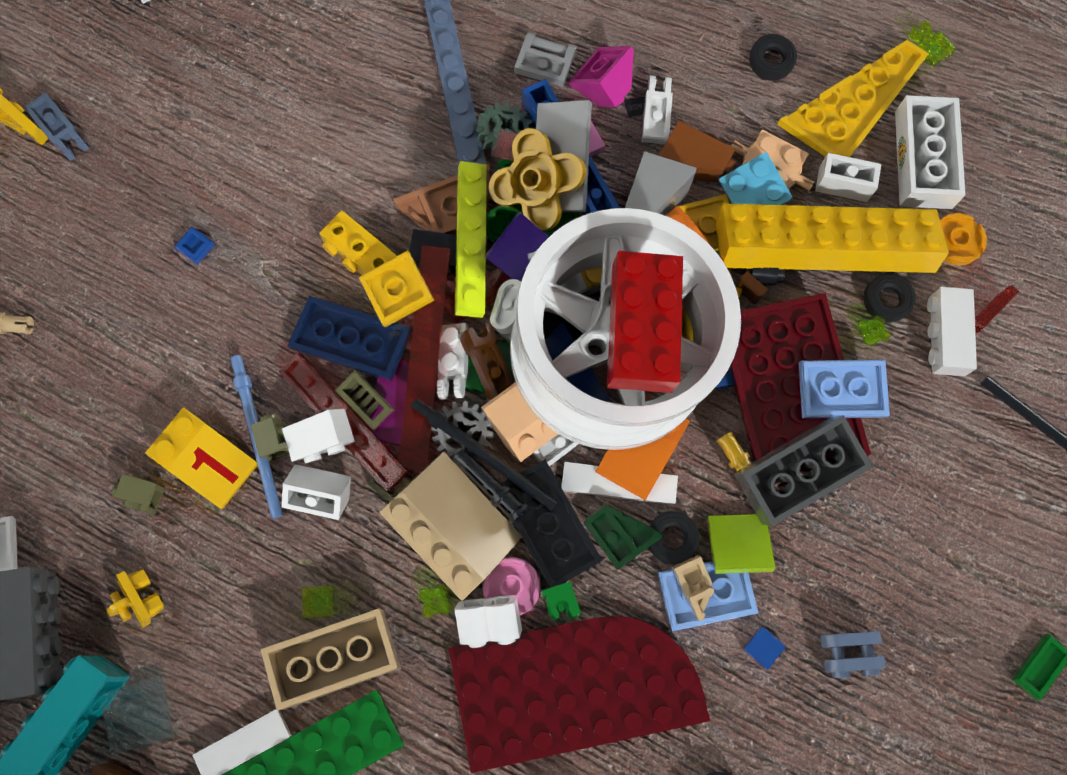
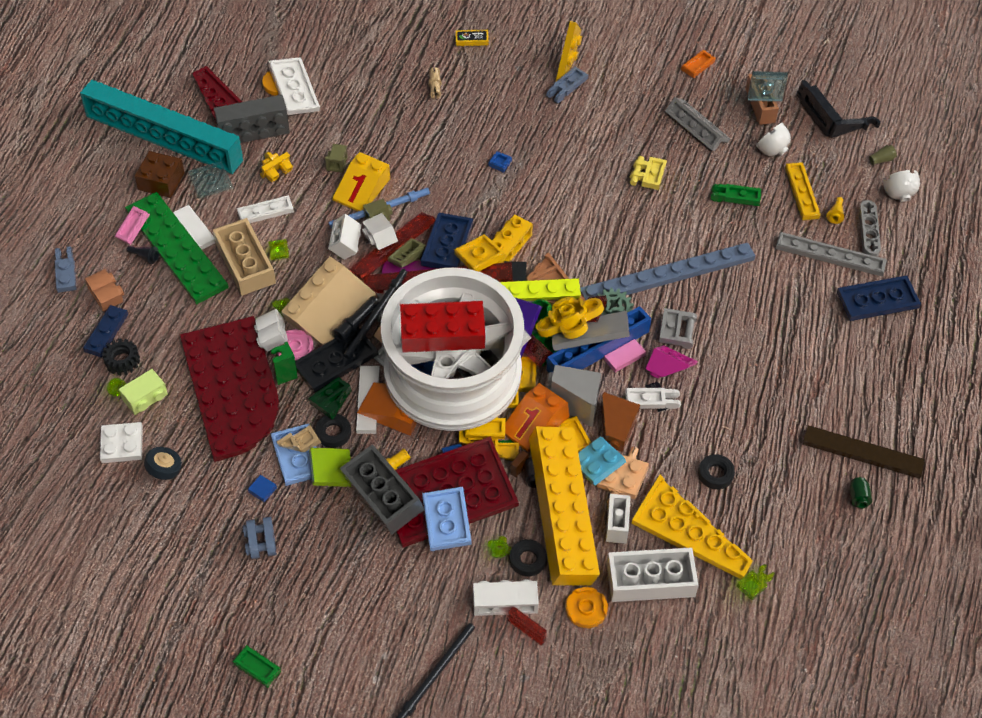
camera: 85 degrees right, 20 degrees down
none -> white tile [237,195,294,223]
none -> light yellow plate [630,156,667,190]

